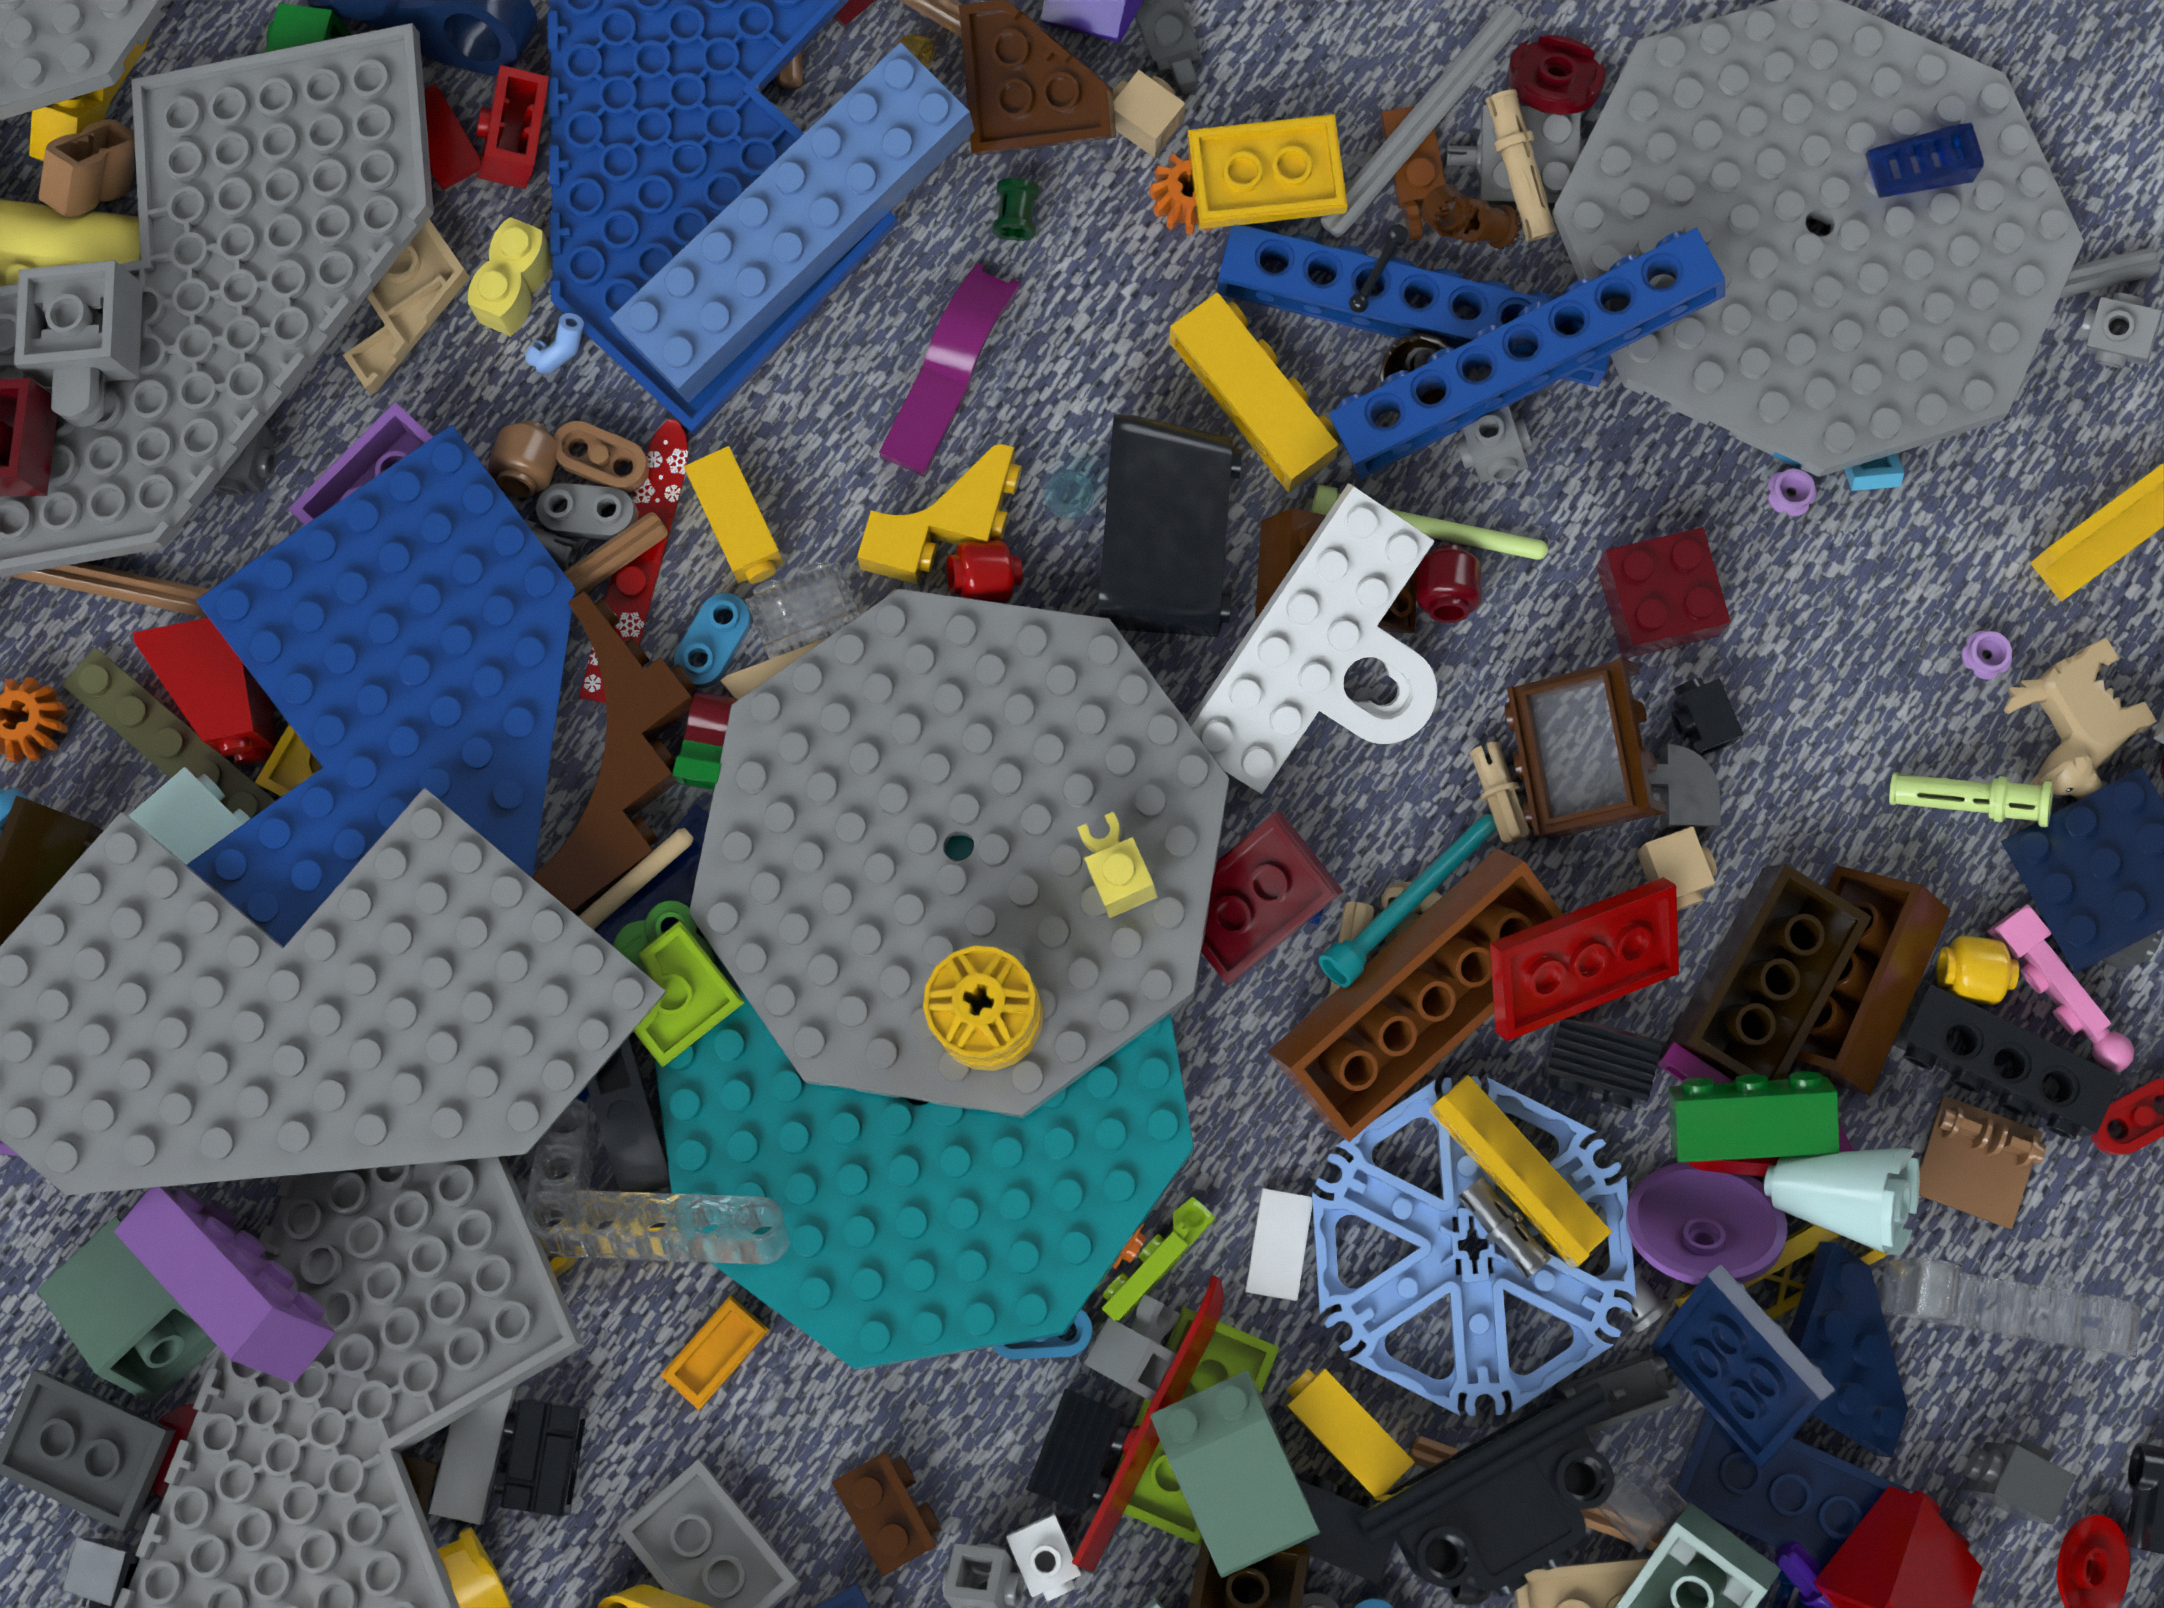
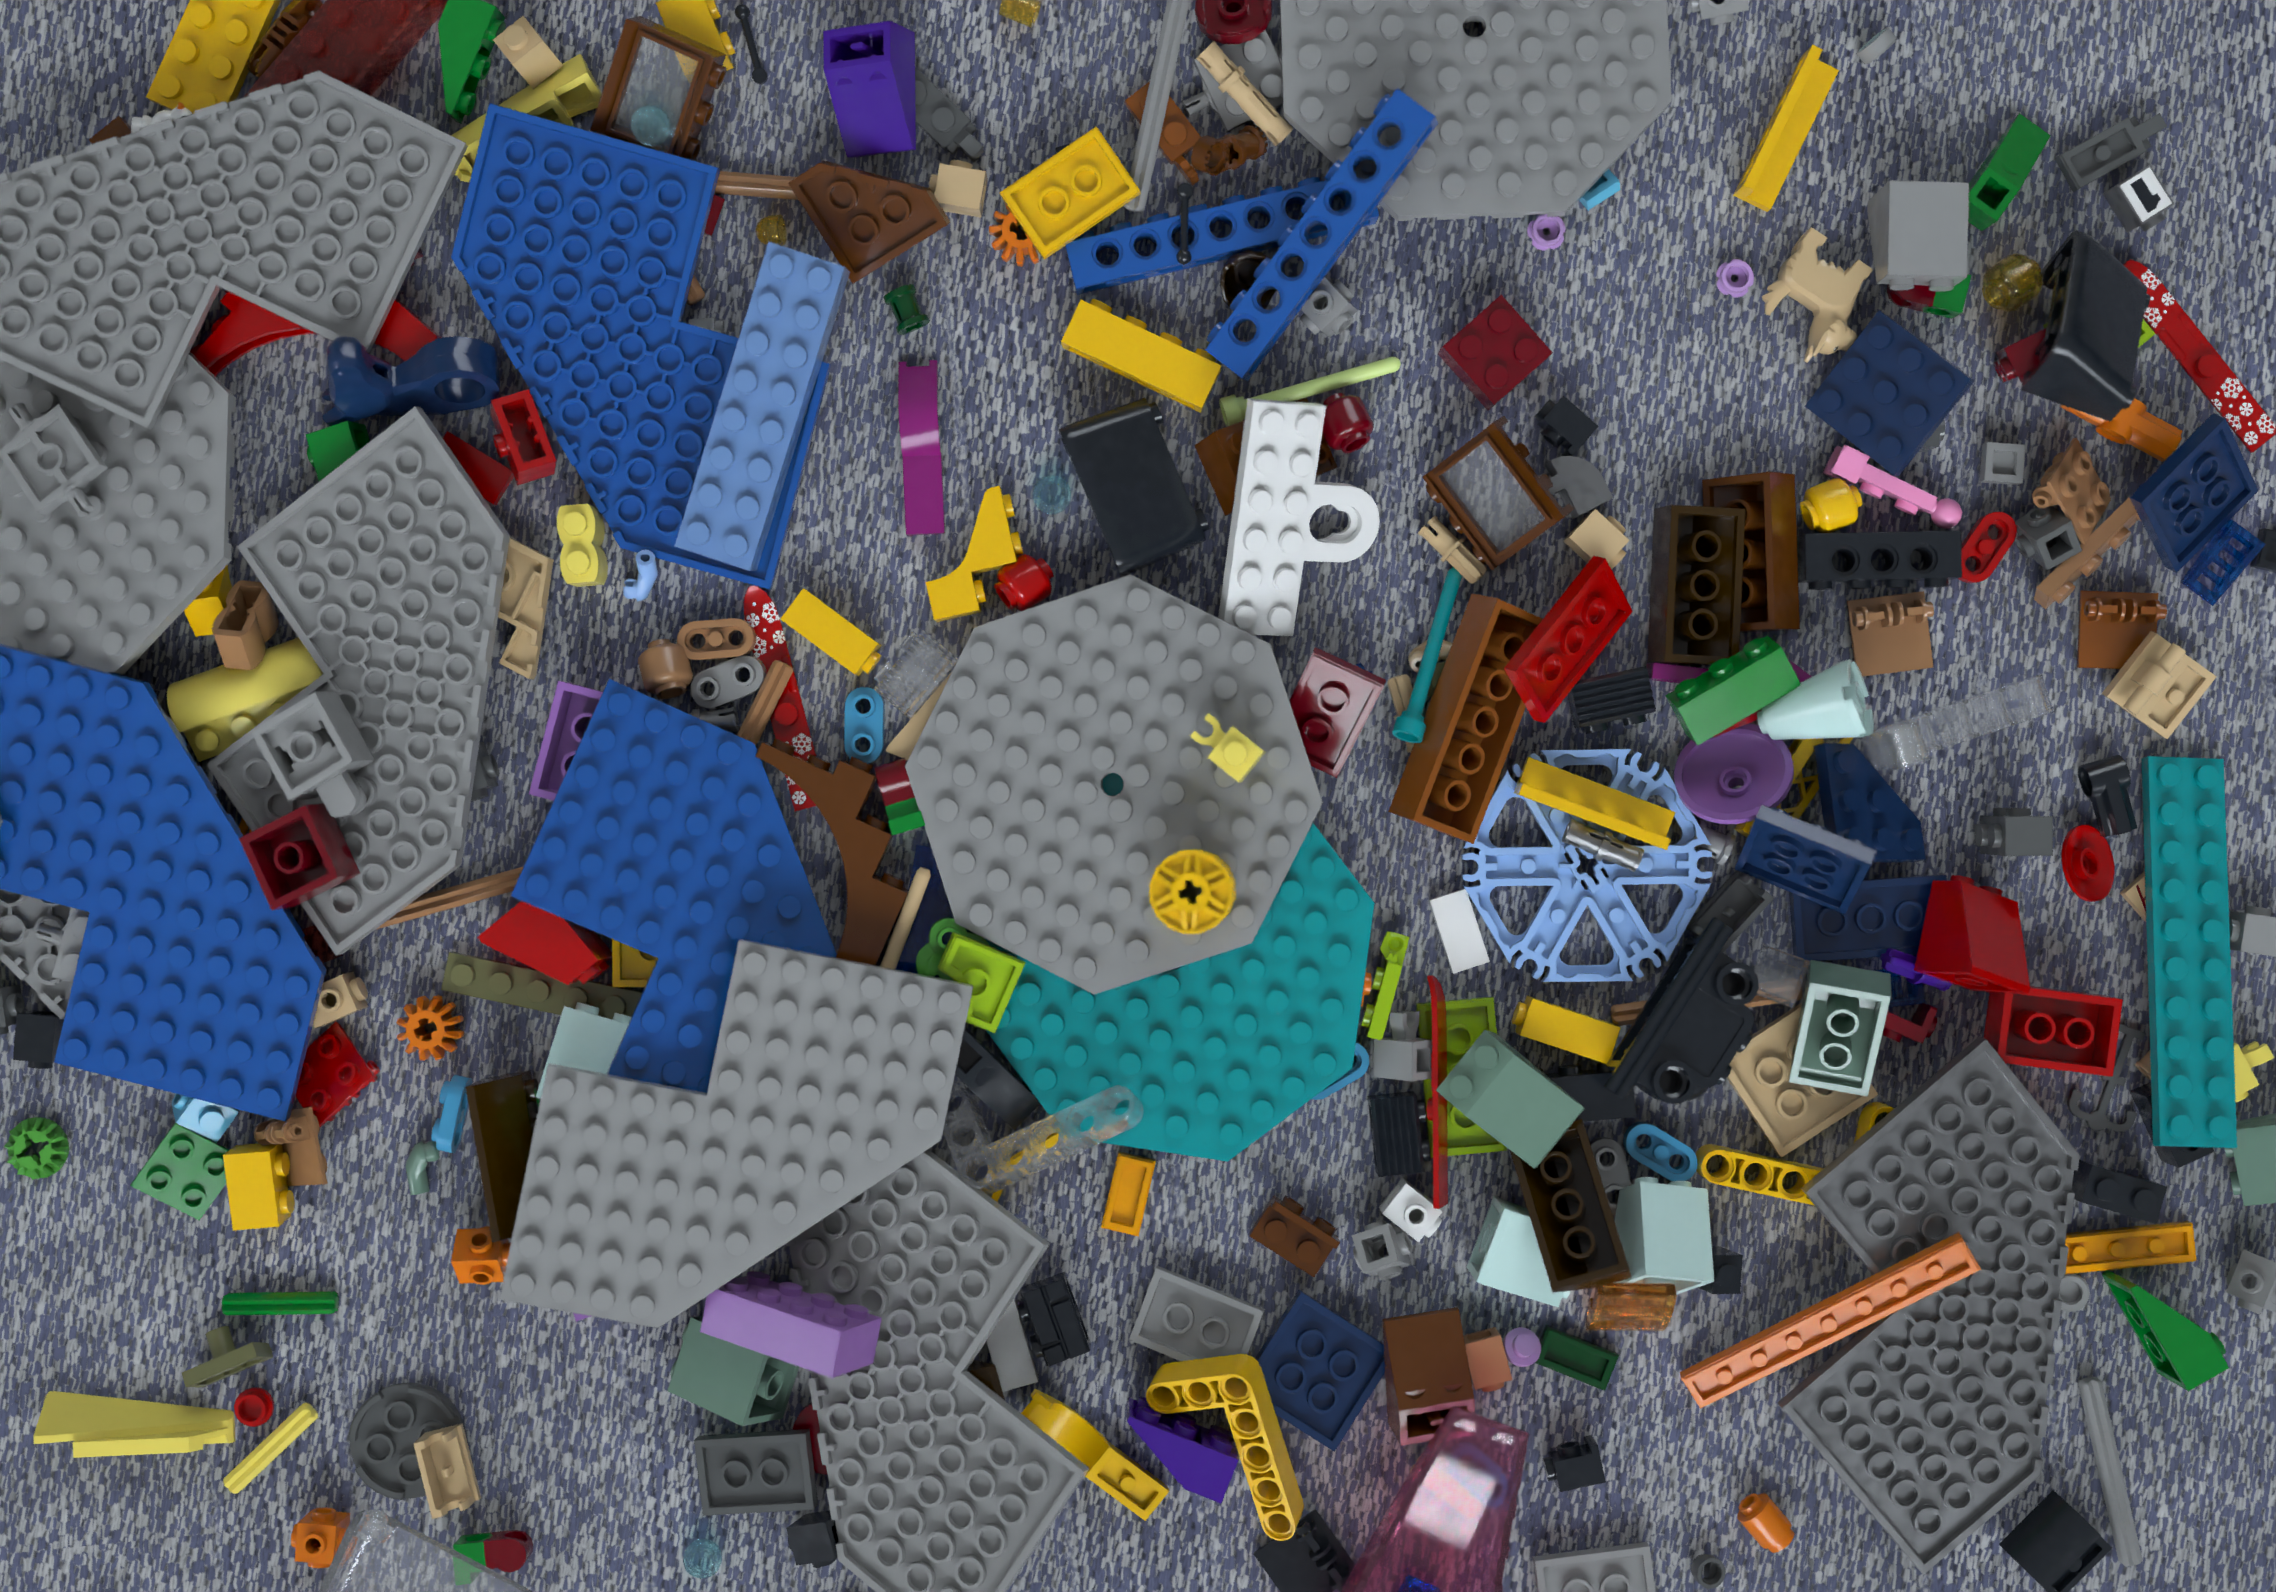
camera: 30 degrees left, 10 degrees up
yellowish green pin [1889,772,2053,827] -> none

